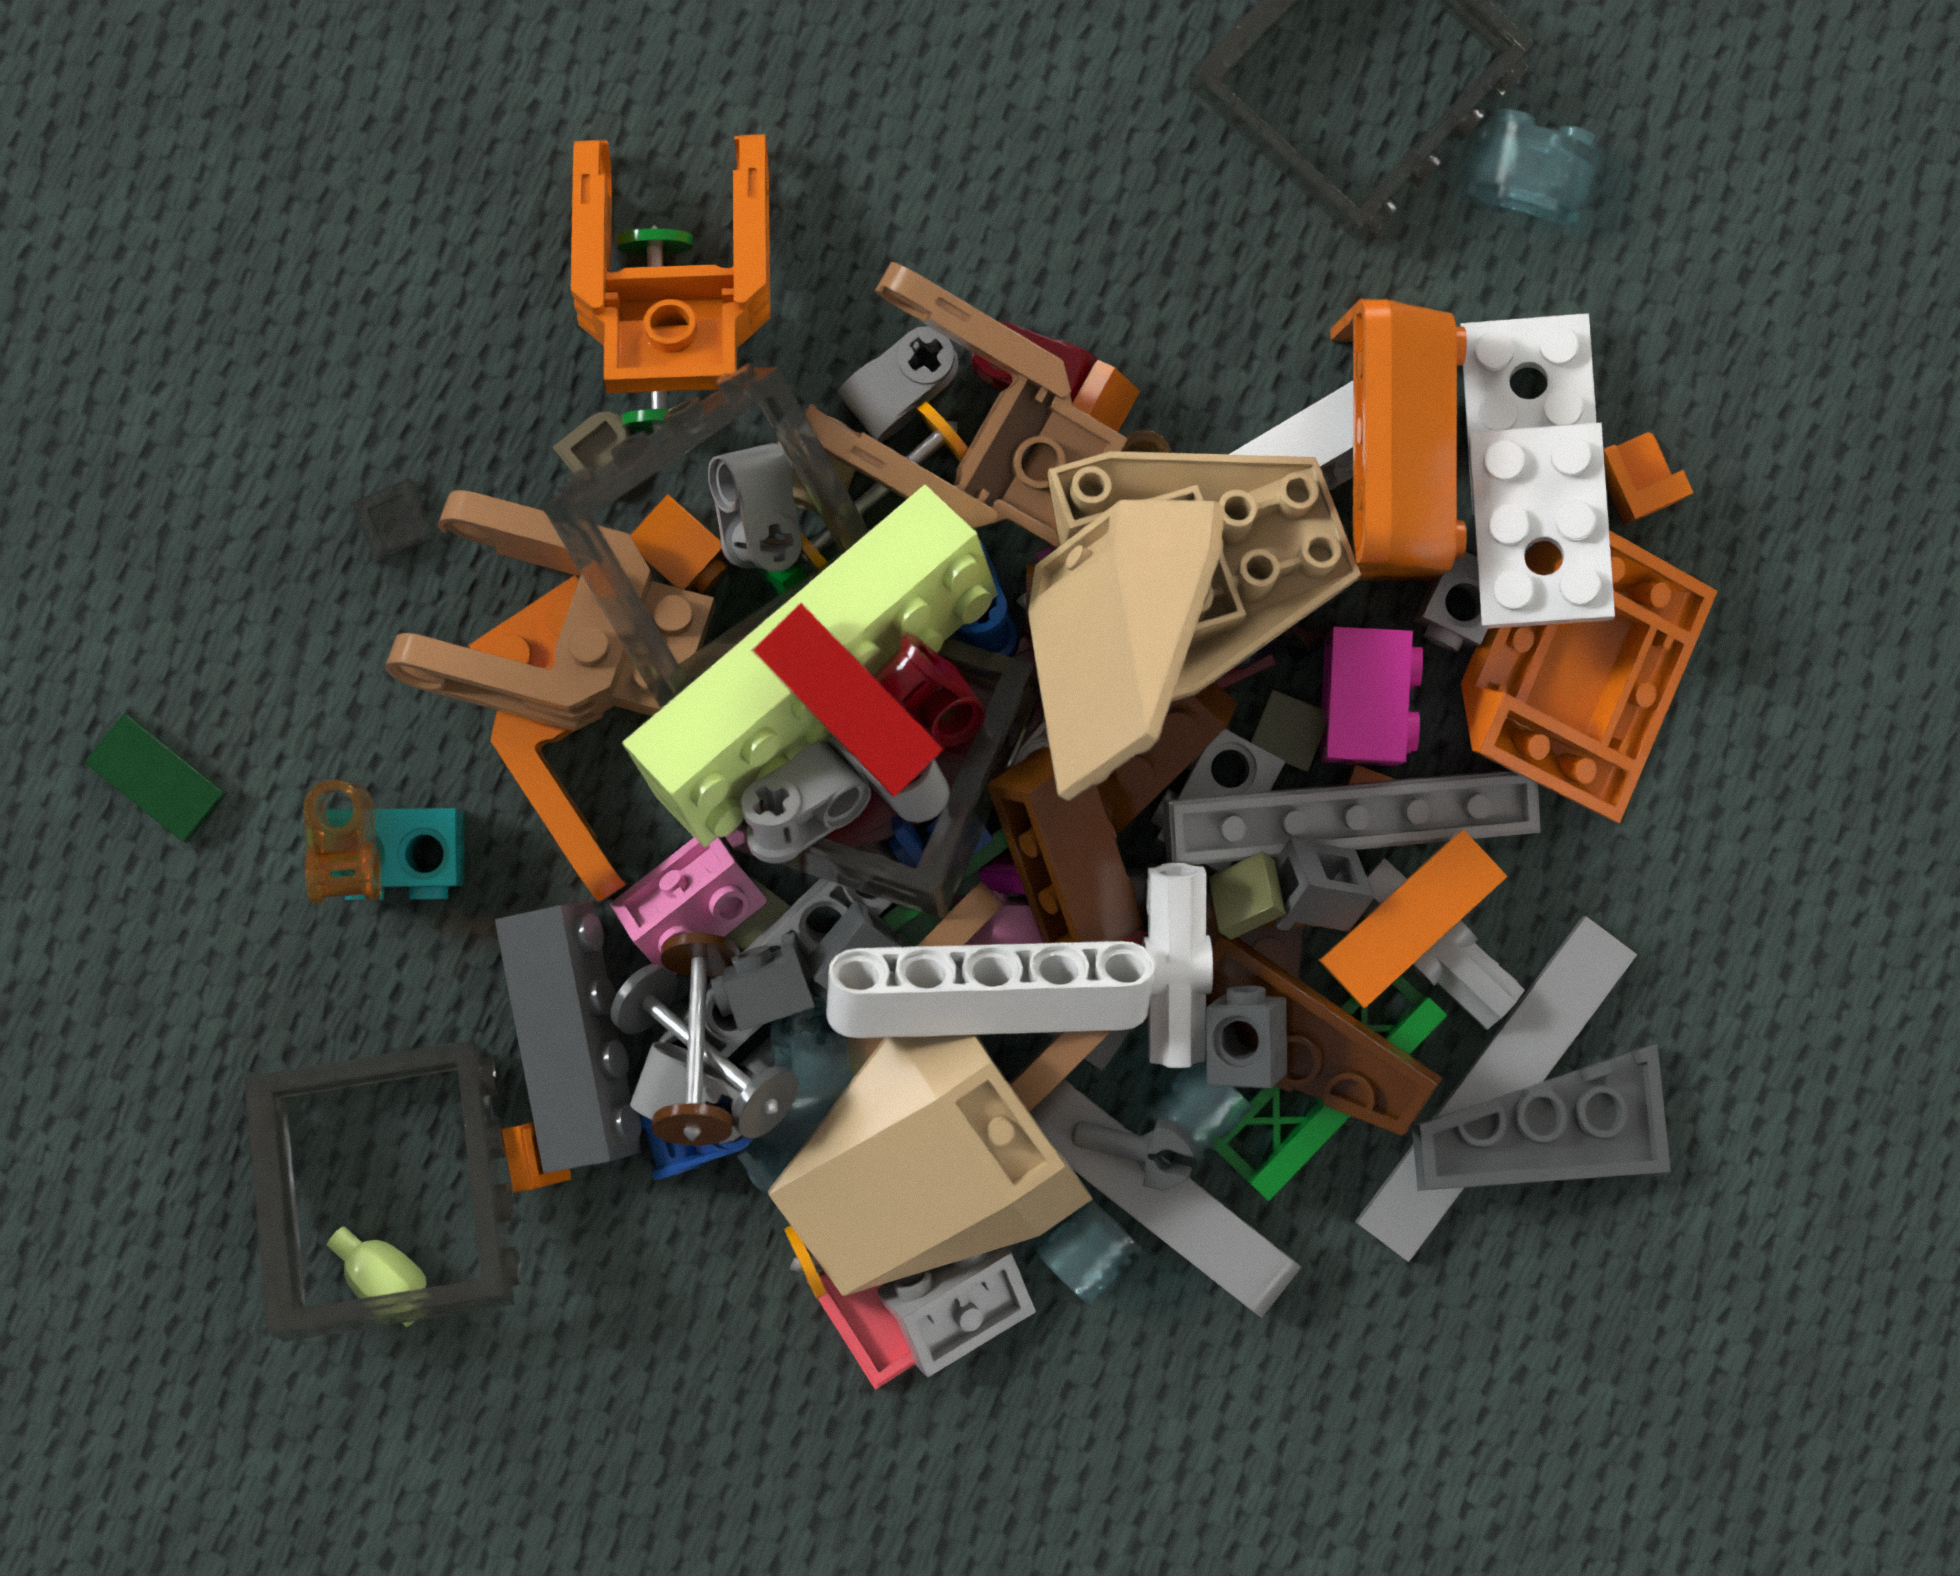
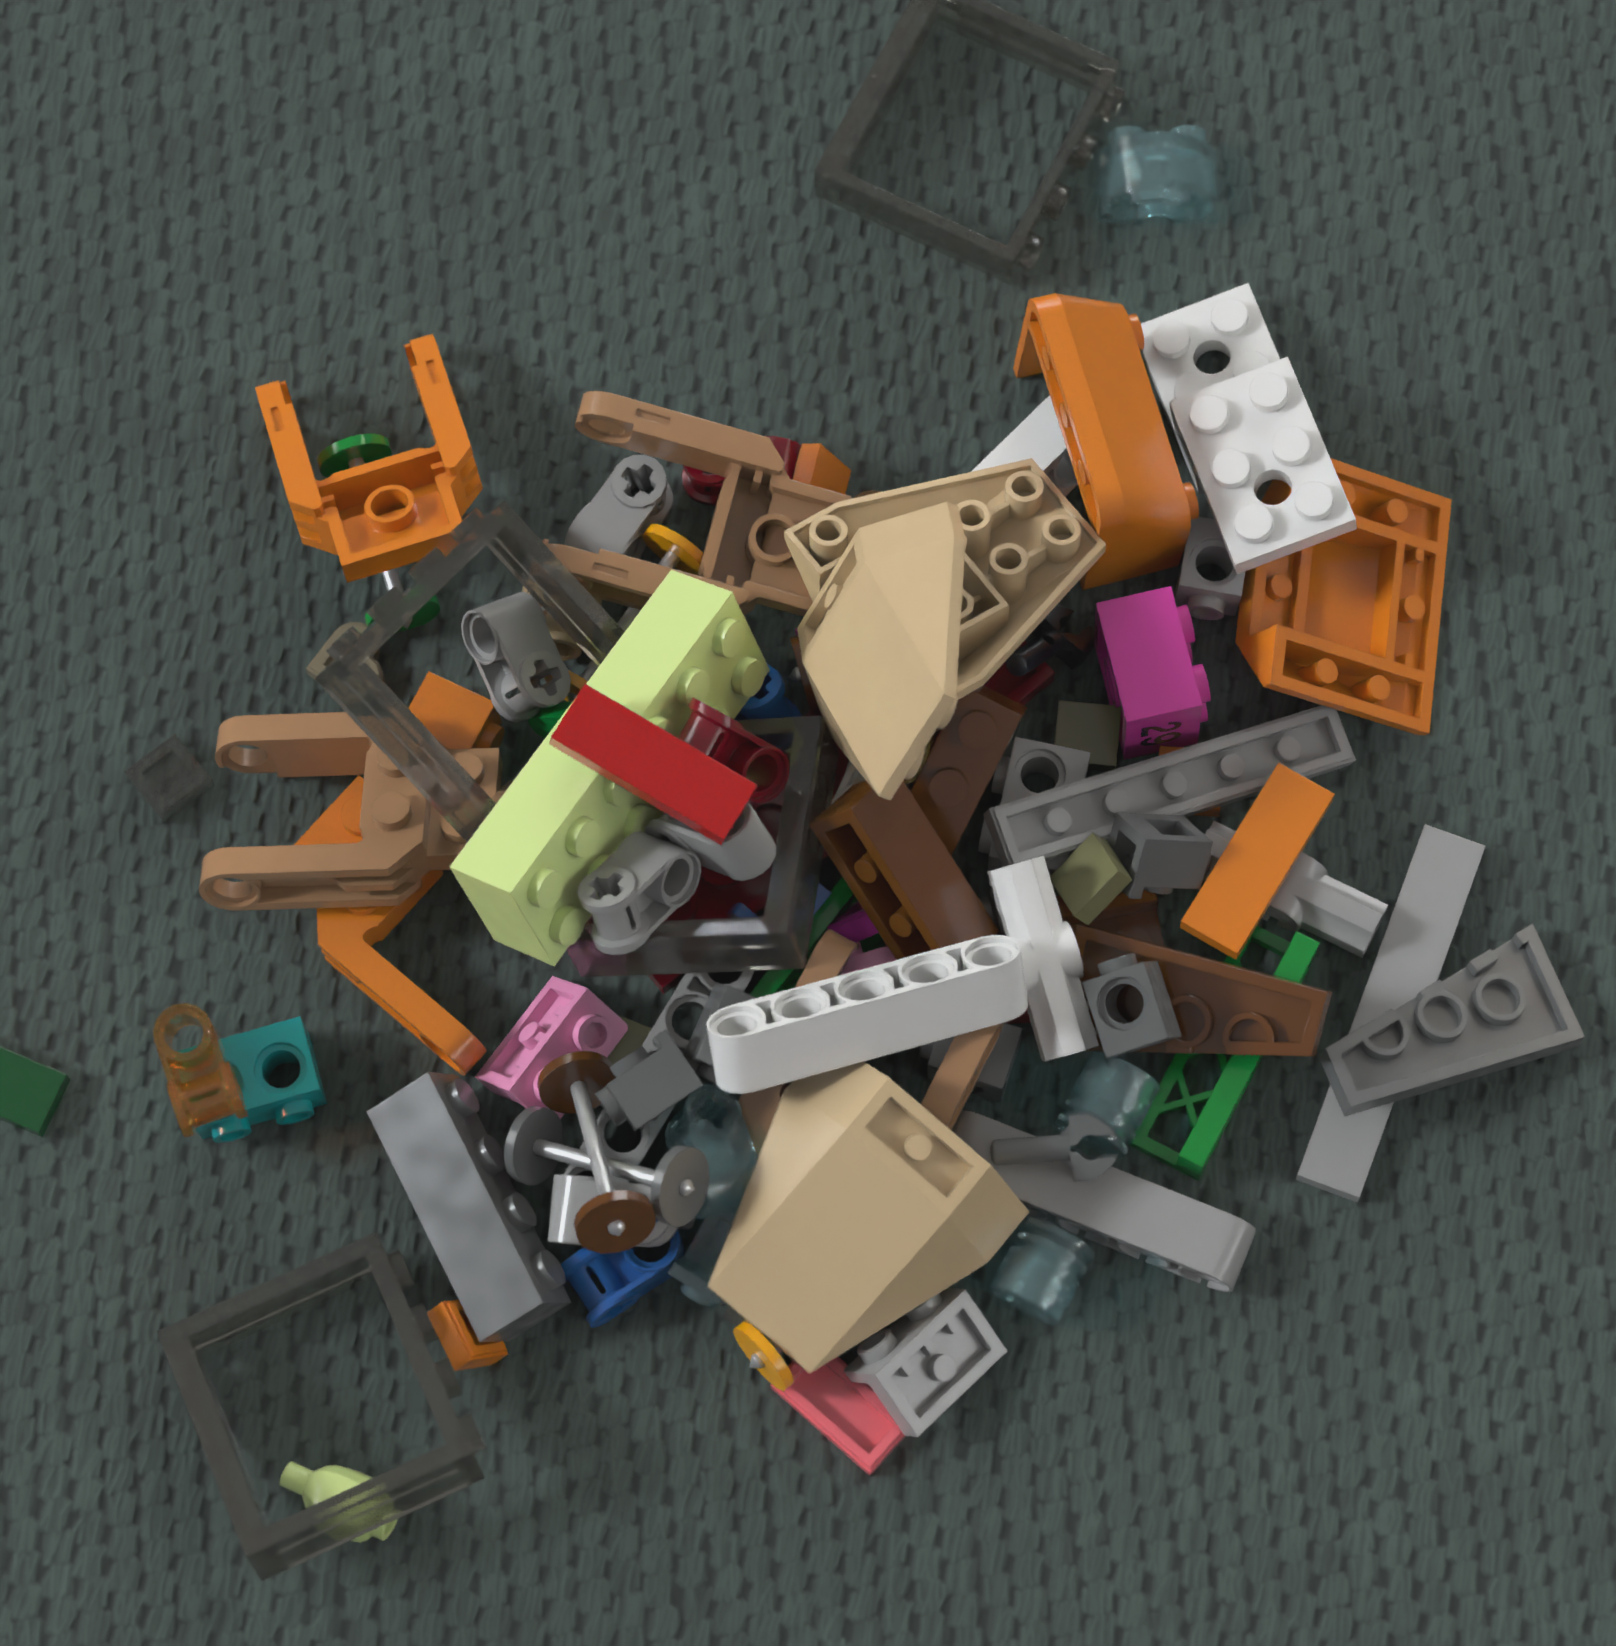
camera: 10 degrees left, 15 degrees down
orange panel [1603,432,1694,526] -> none

